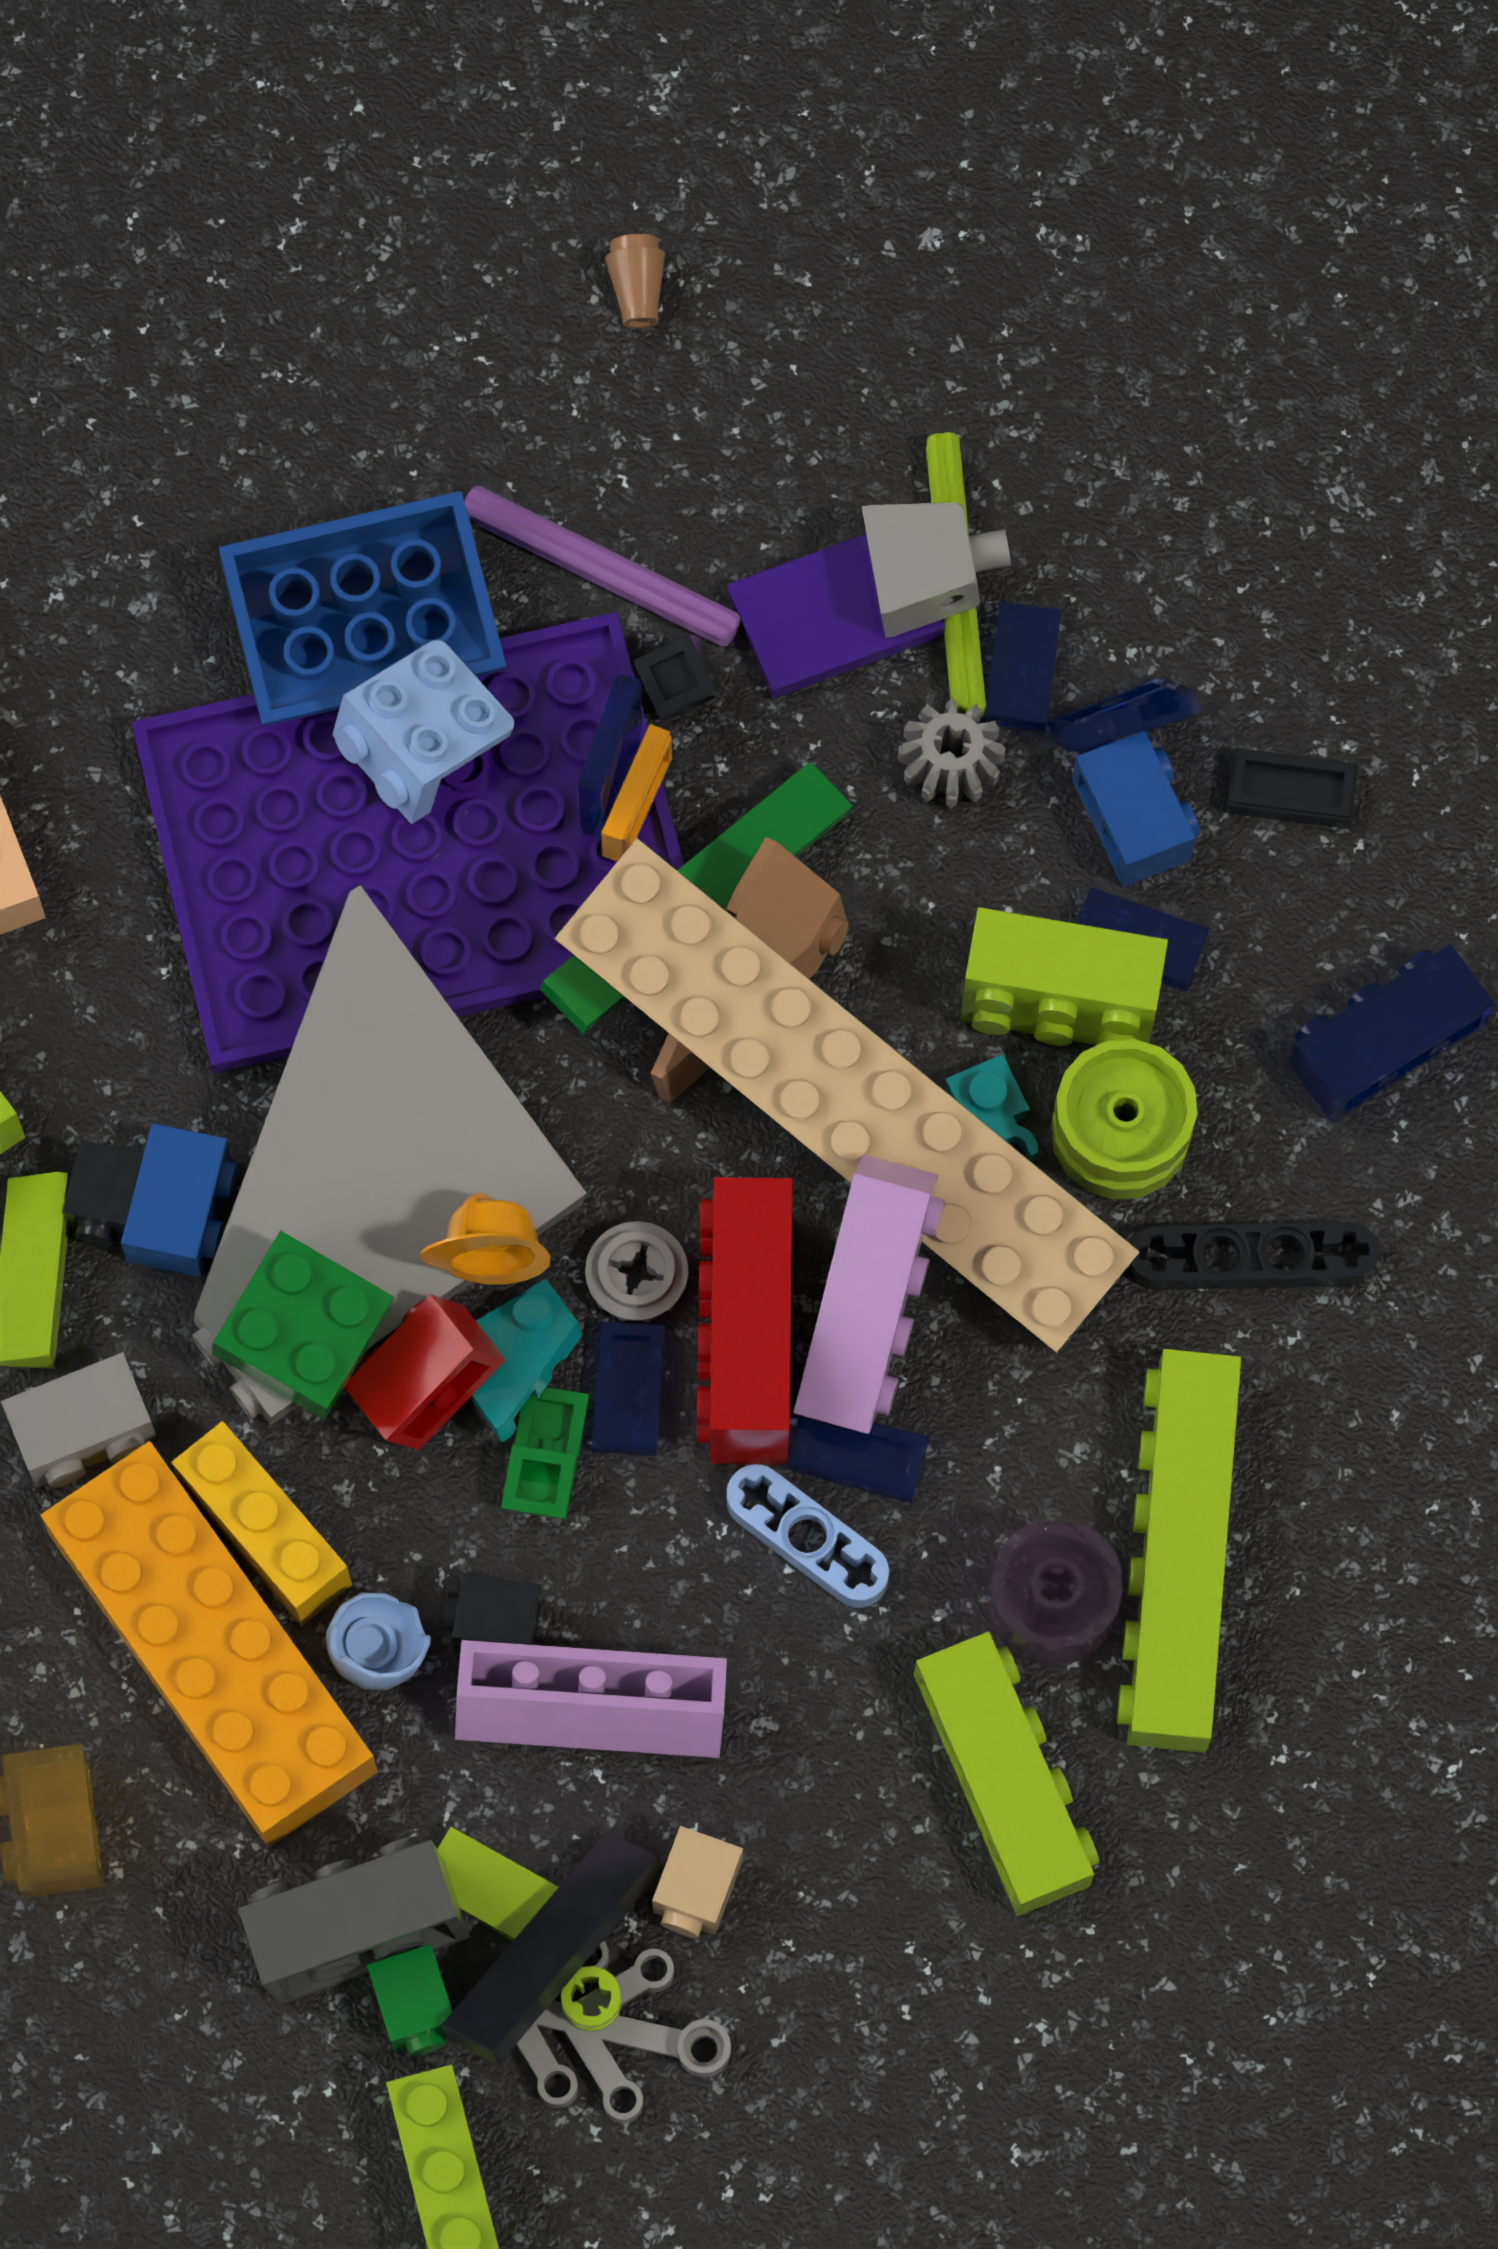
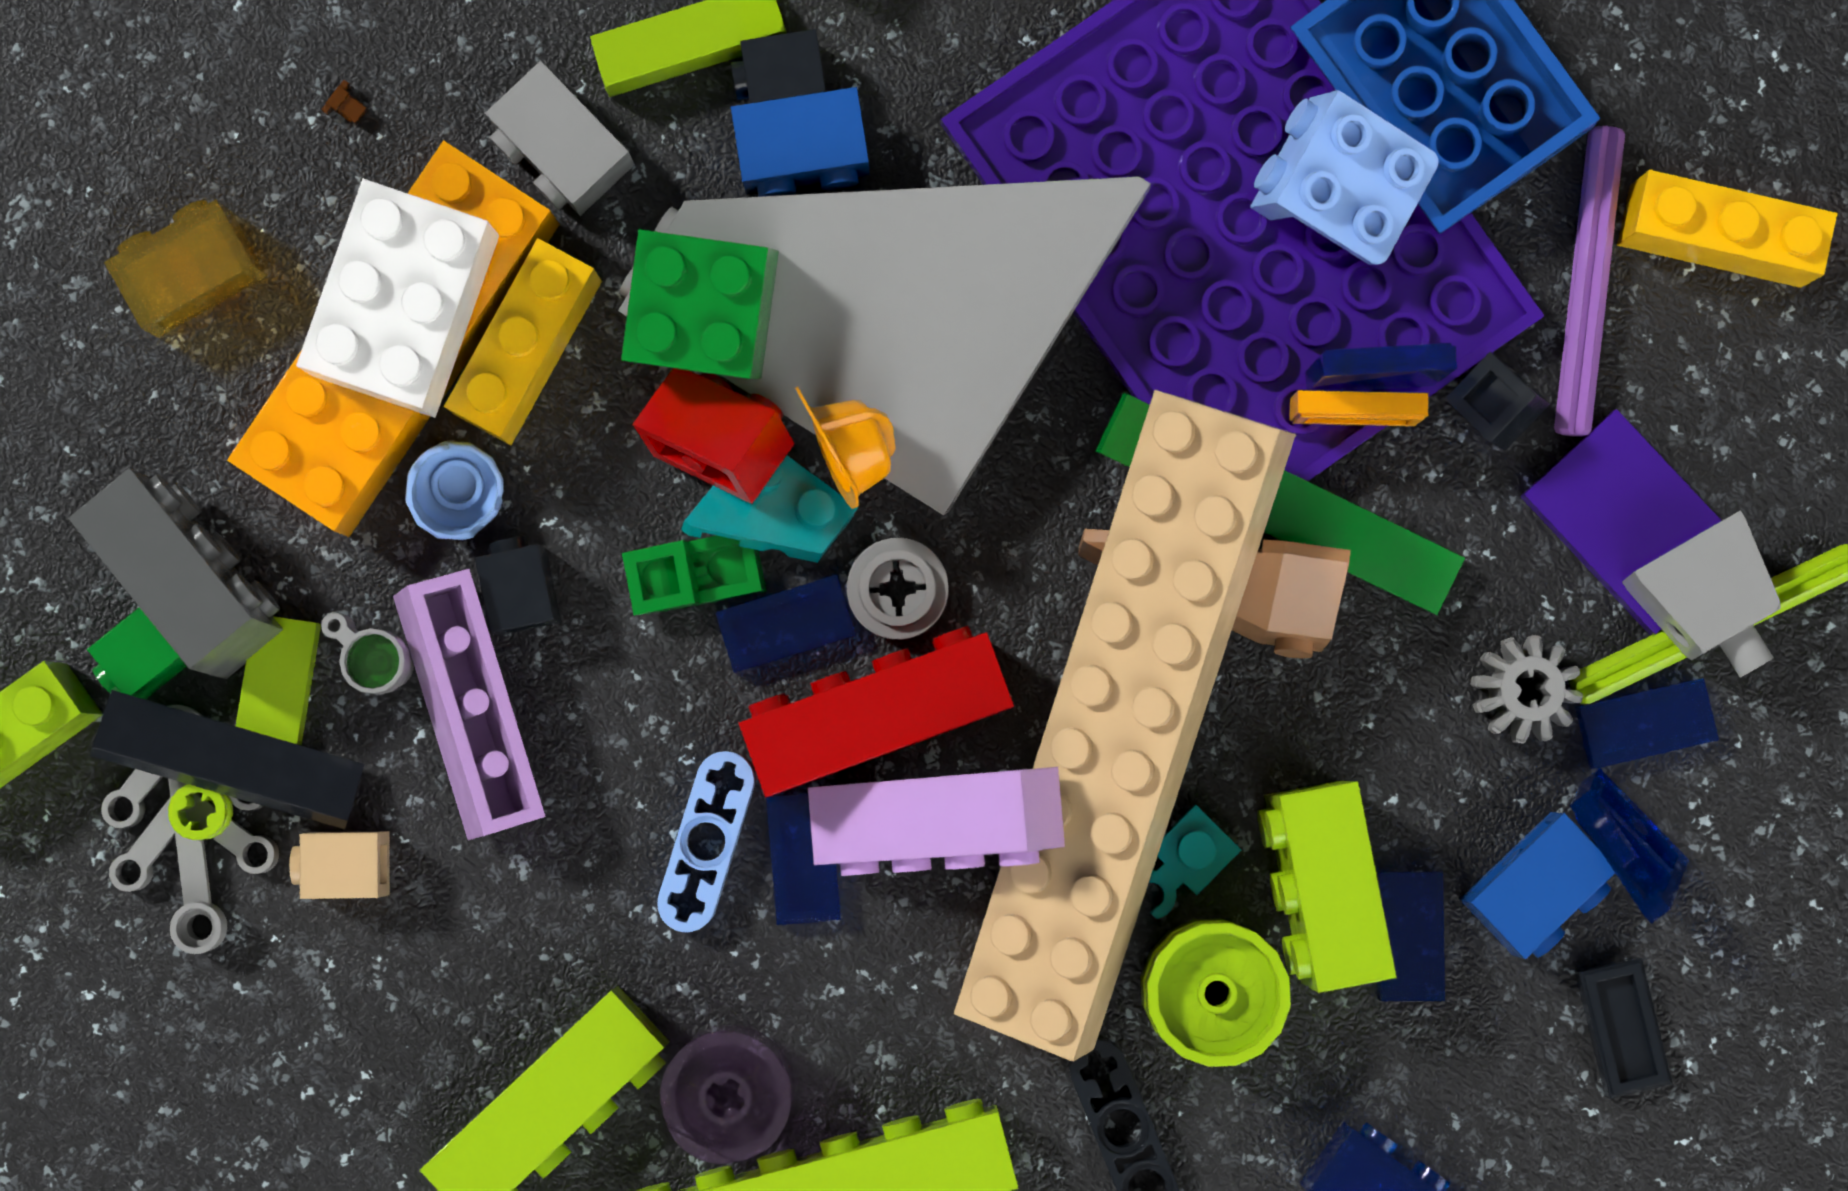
camera: 70 degrees right, 15 degrees up
none -> white brick [296,179,500,418]
none -> piece [321,613,414,694]
none -> yellow brick [1617,170,1838,288]

